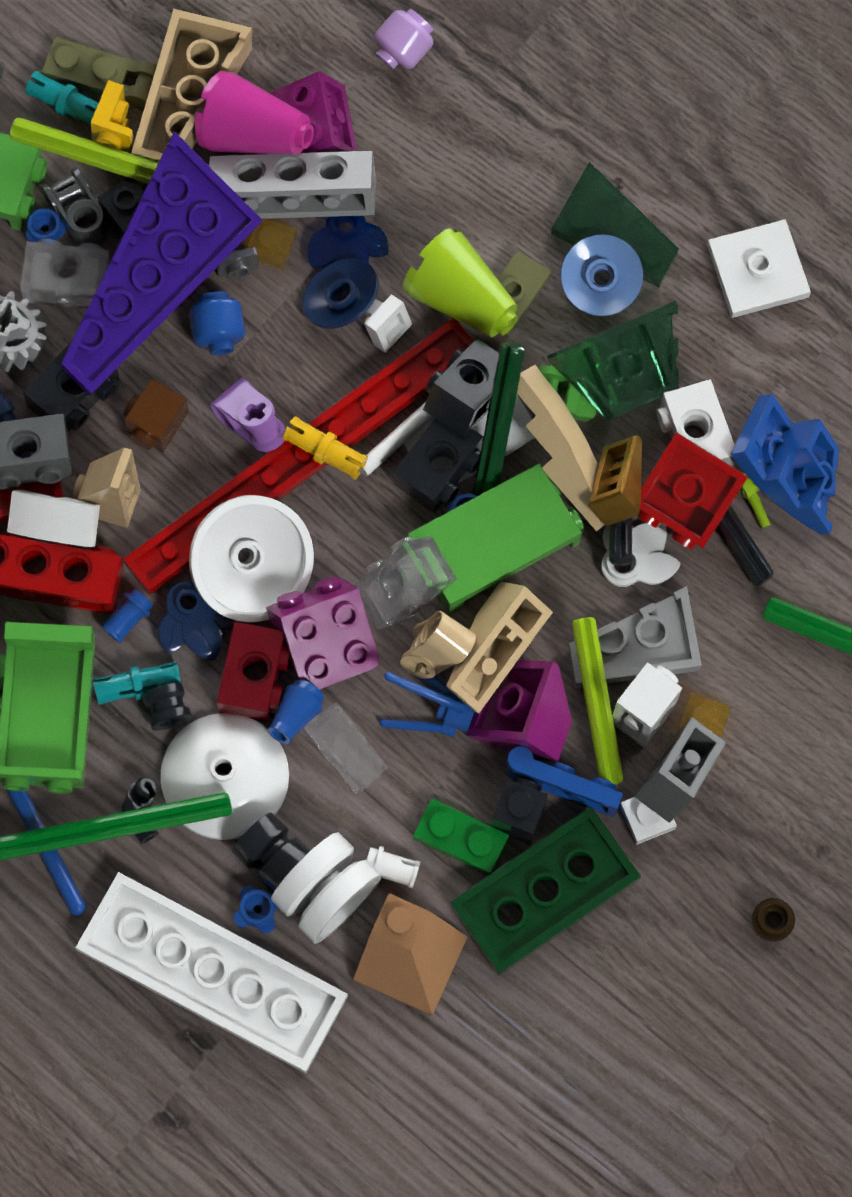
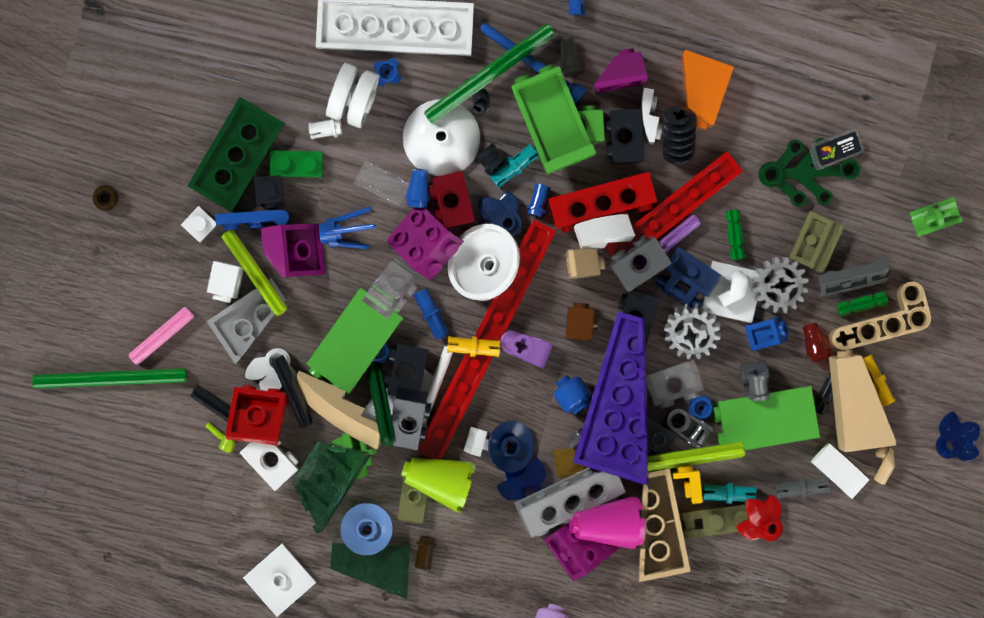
camera: 160 degrees right, 15 degrees up
black wheel [232,812,310,893] -> none
medium nougat slope [353,893,468,1016] -> none
tan piece [400,610,476,679] -> none
tan slope [446,581,553,713] -> none
pearl gold slope [588,435,642,526] -> none
dark grey brick [635,717,726,823] -> none
clear yellow plate [678,693,732,738] -> none
blue slope [731,394,839,535] -> none
none -> bright pink axle [128,307,194,365]
none -> blue axle [413,288,449,340]
none -> dark brown pin [415,536,437,570]
none -> red plate [736,495,783,541]

